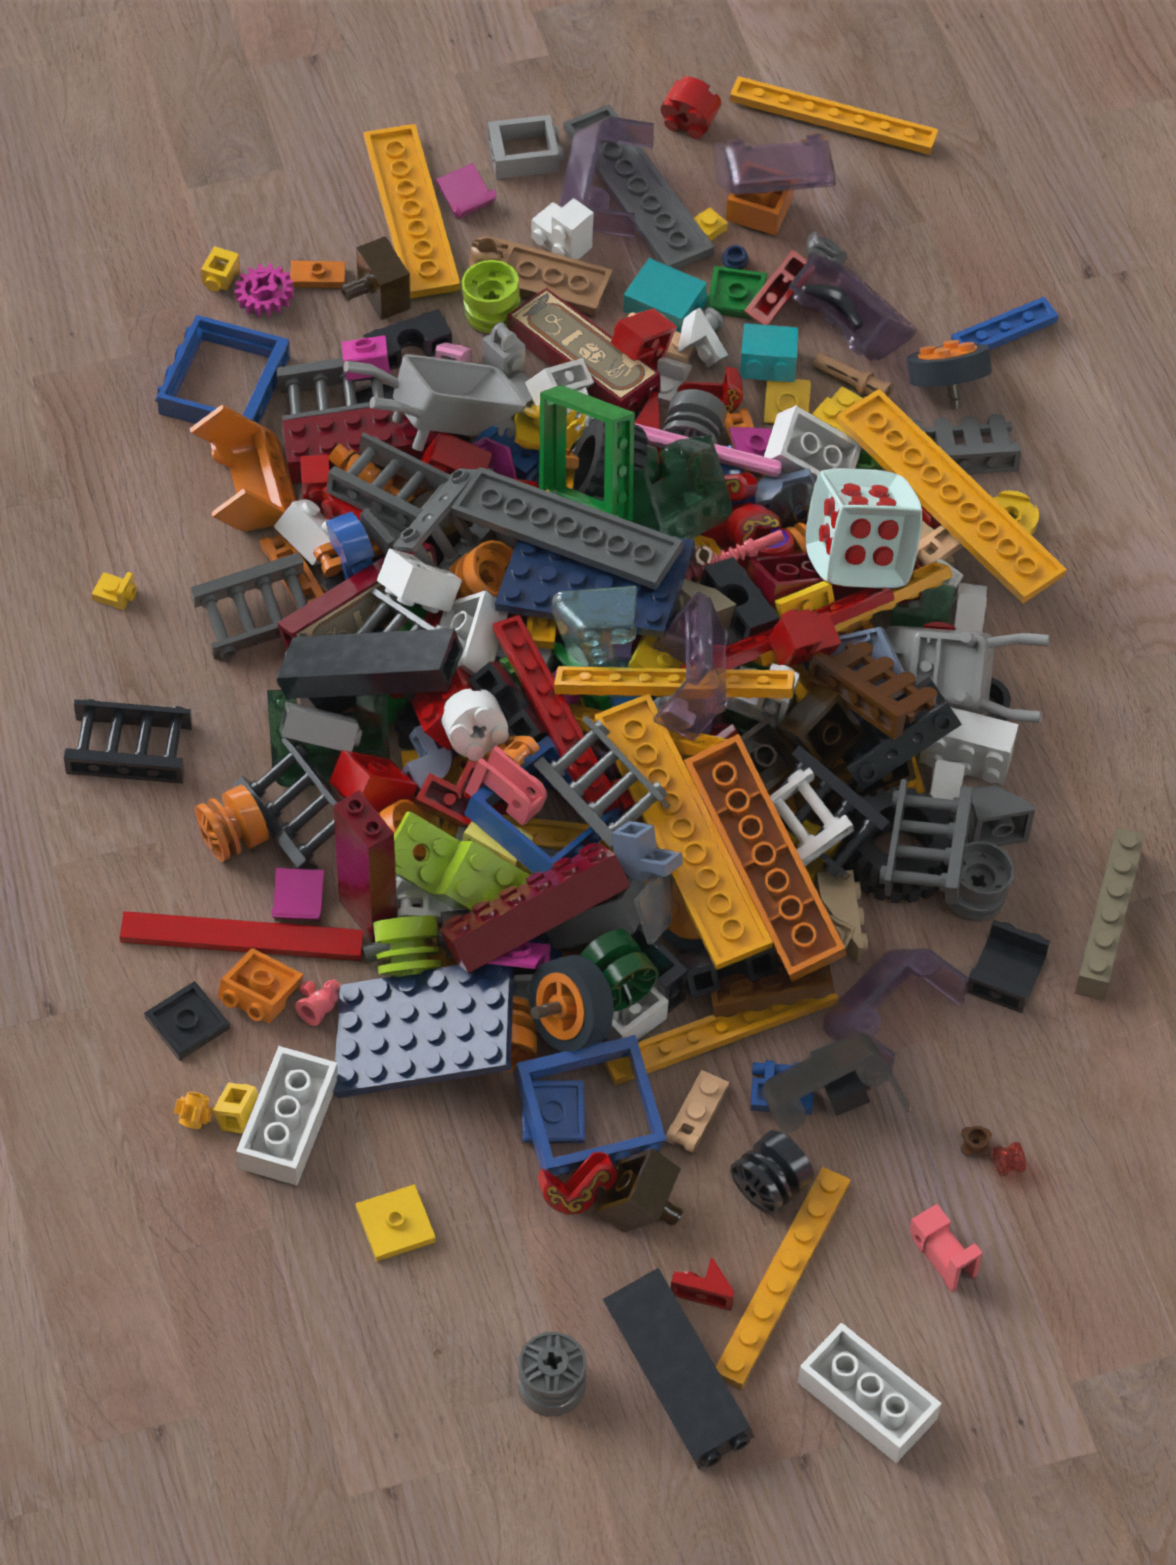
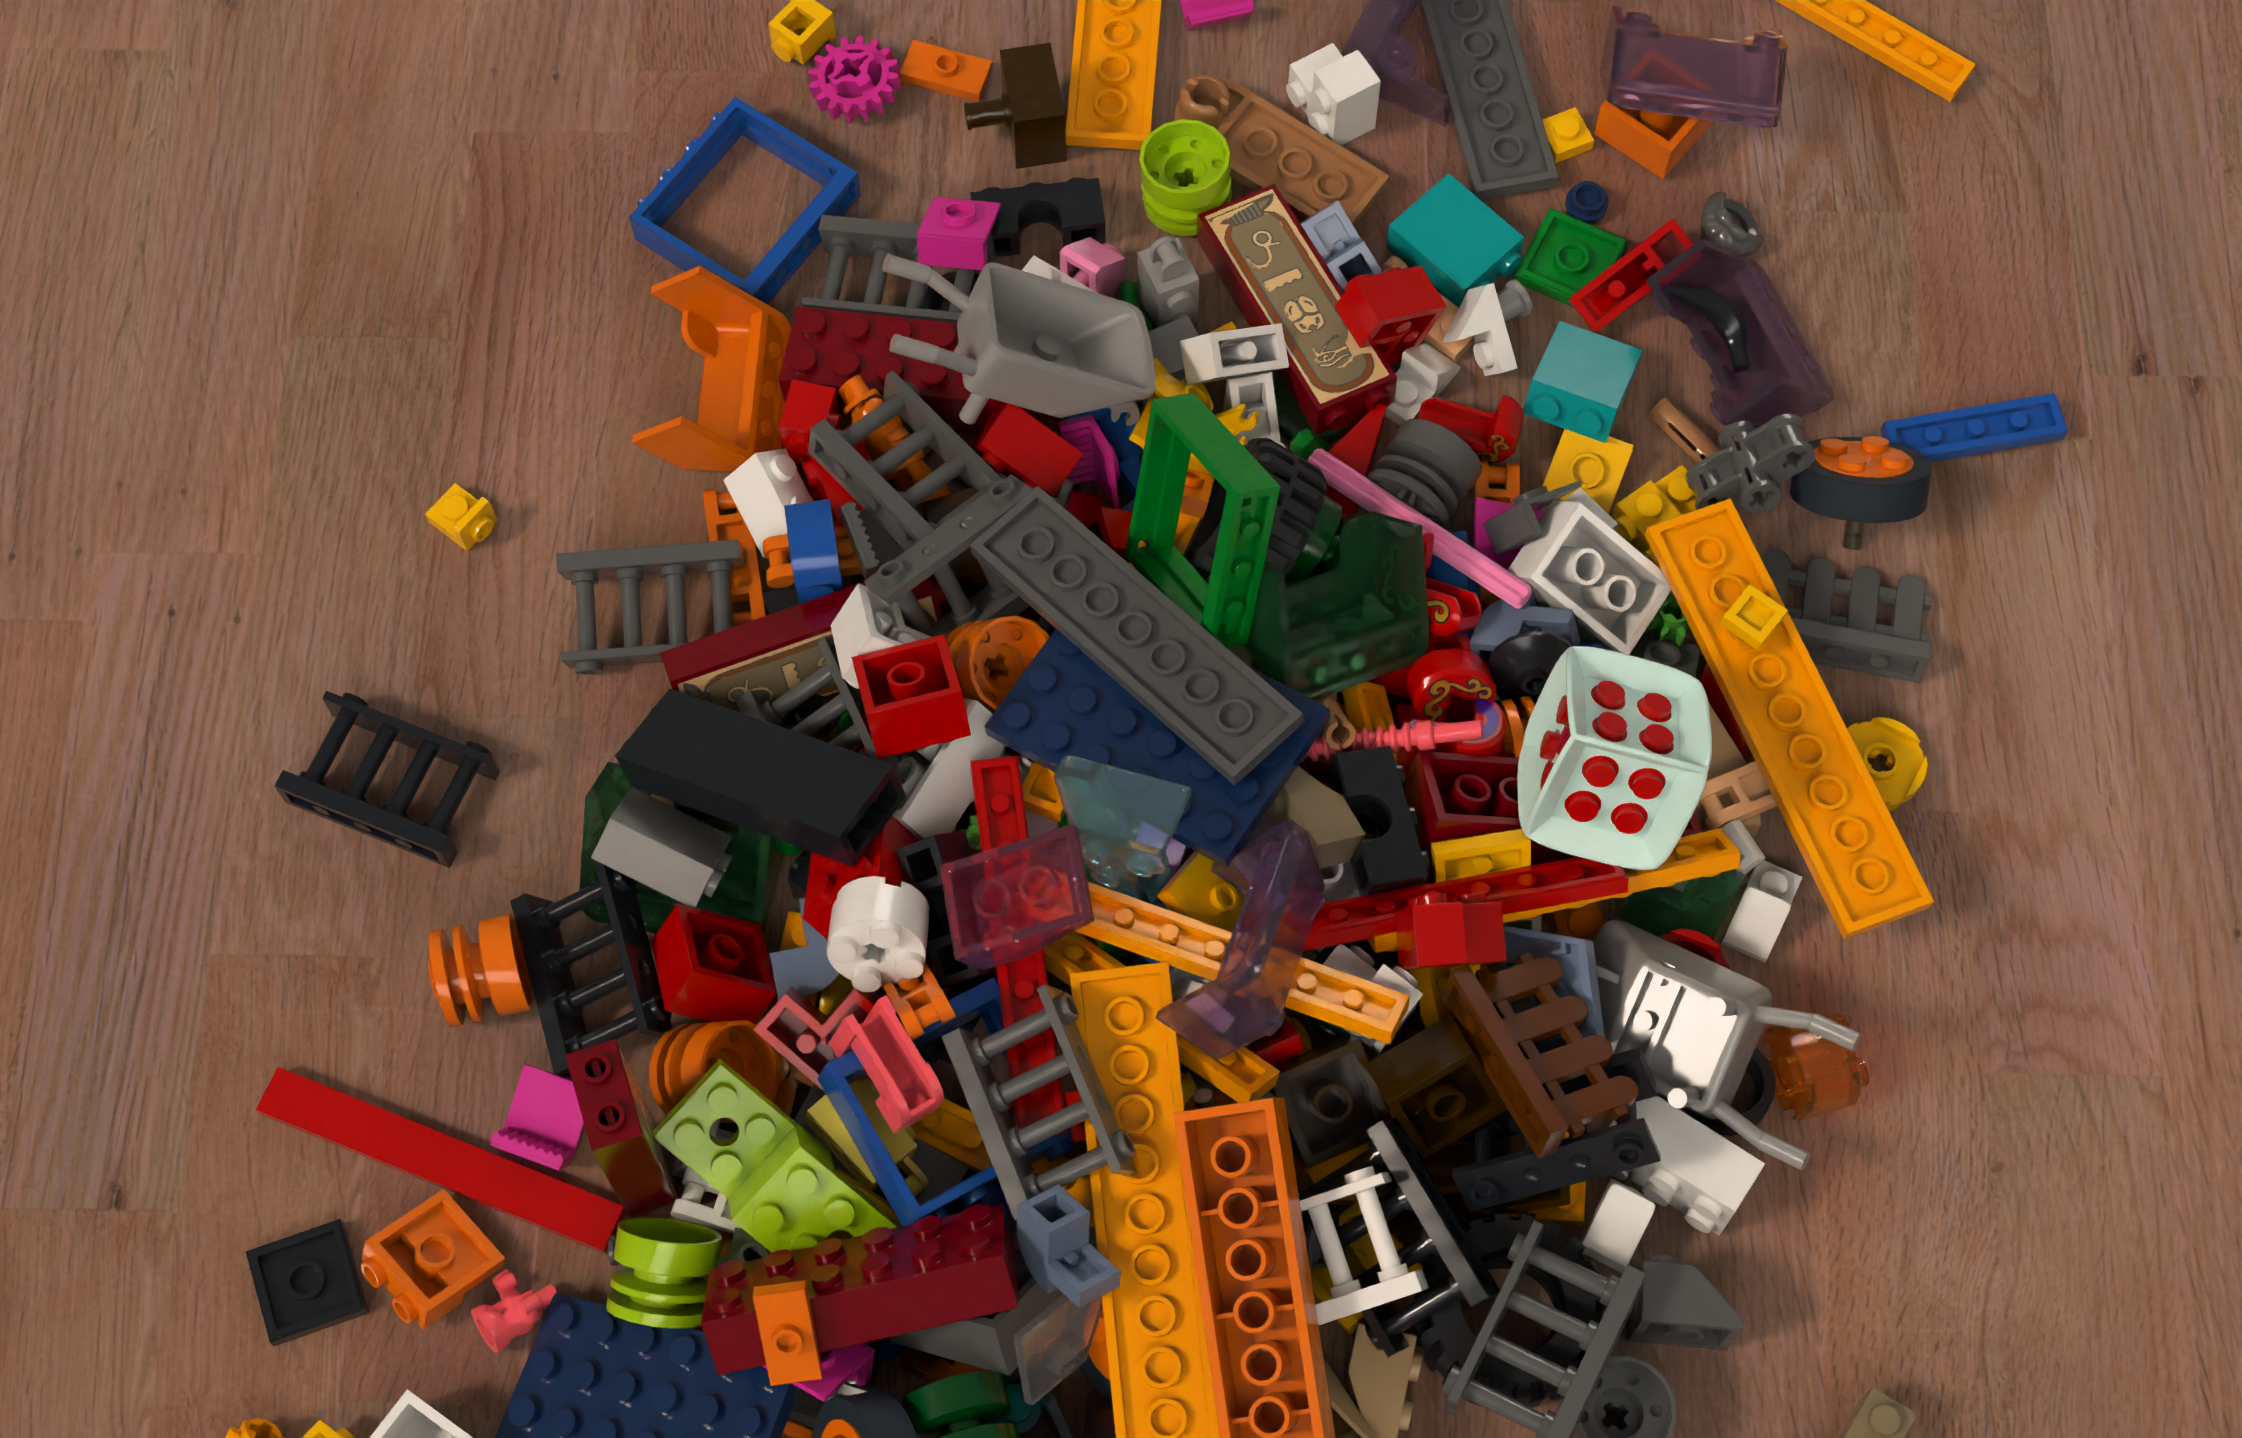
camera: 20 degrees right, 10 degrees up
none -> orange plate [753,1280,823,1386]
none -> red brick [851,634,971,759]
none -> clear pink slope [939,824,1095,971]
none -> sand blue brick [1300,200,1383,293]
none -> dark grey piece [1484,481,1582,555]
none -> dark grey axle [1686,413,1815,513]
none -> yellow plate [1720,584,1788,651]
none -> clear orange brick [1763,1012,1869,1121]

